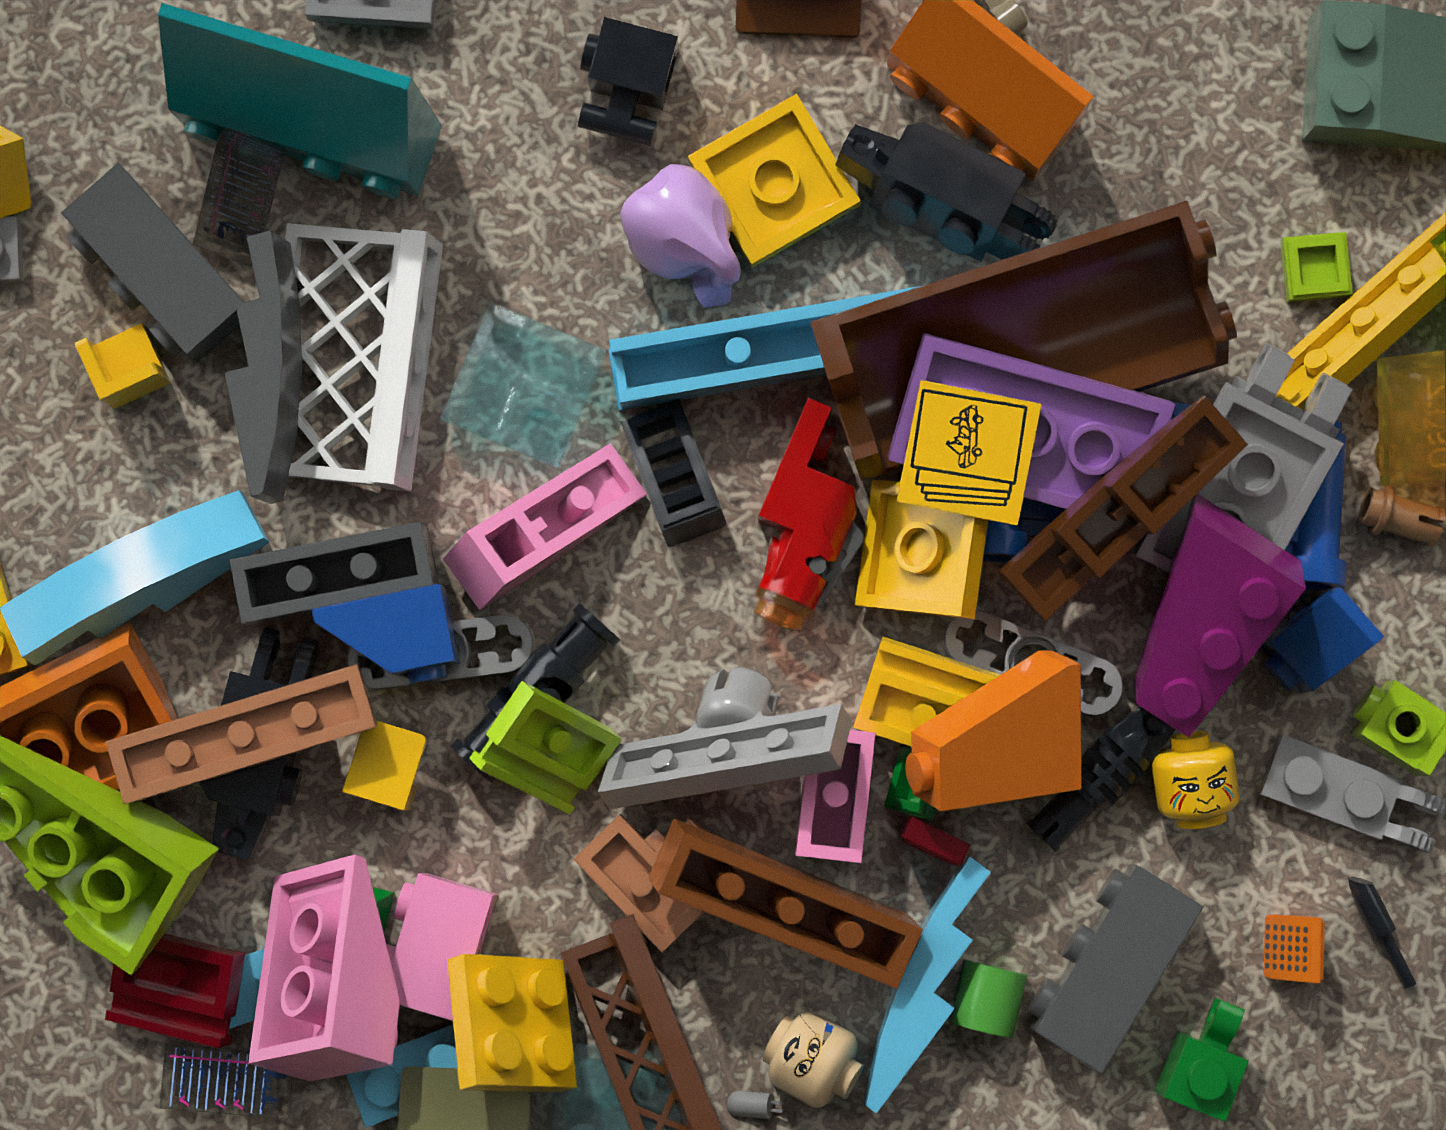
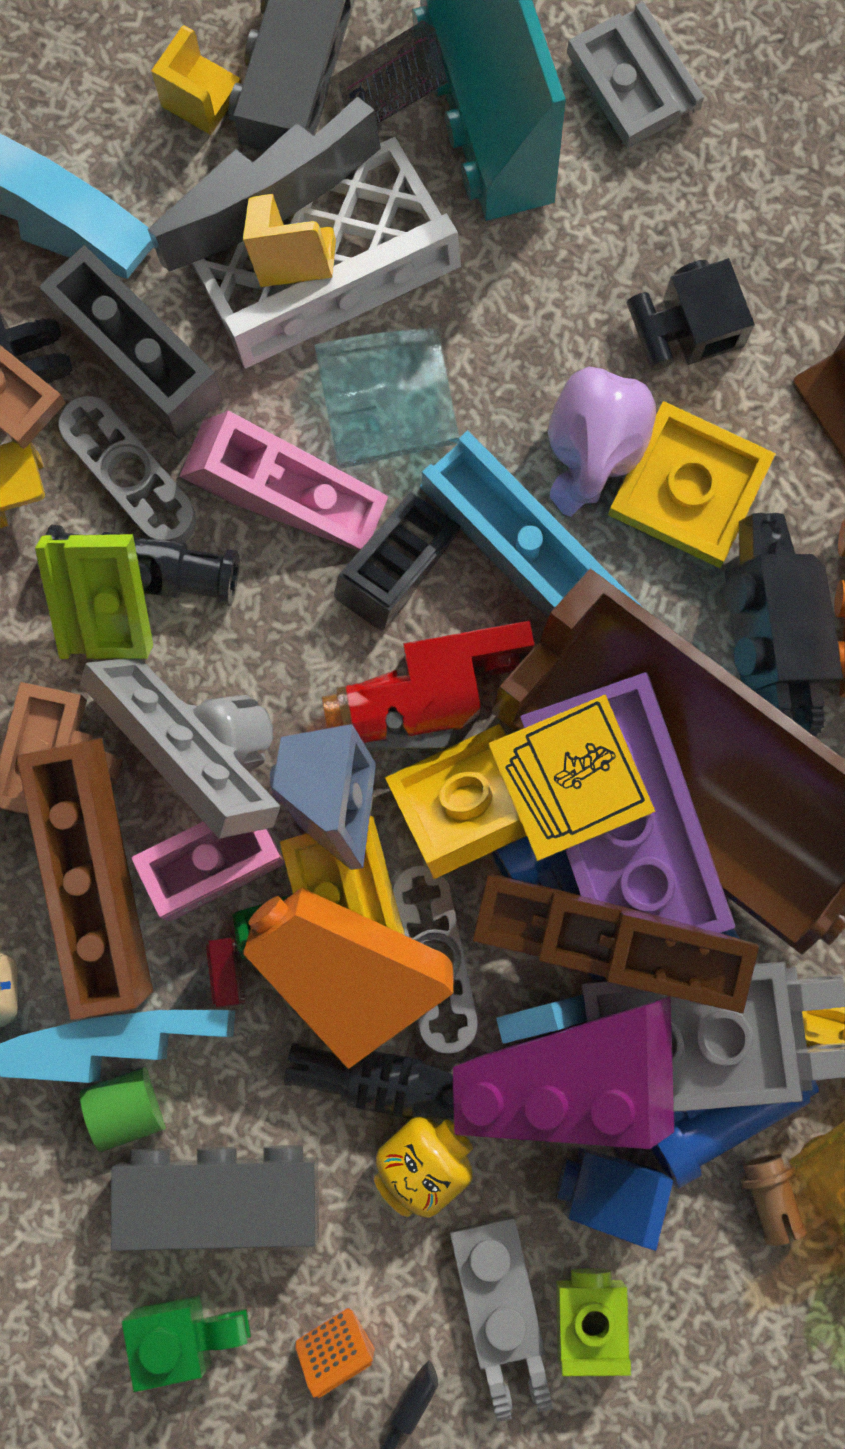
camera: 55 degrees right, 5 degrees down
blue slope [312,584,460,685] -> none
none -> yellow panel [243,194,336,287]
none -> sand blue slope [270,724,376,870]
none -> medium azure tile [496,995,587,1044]

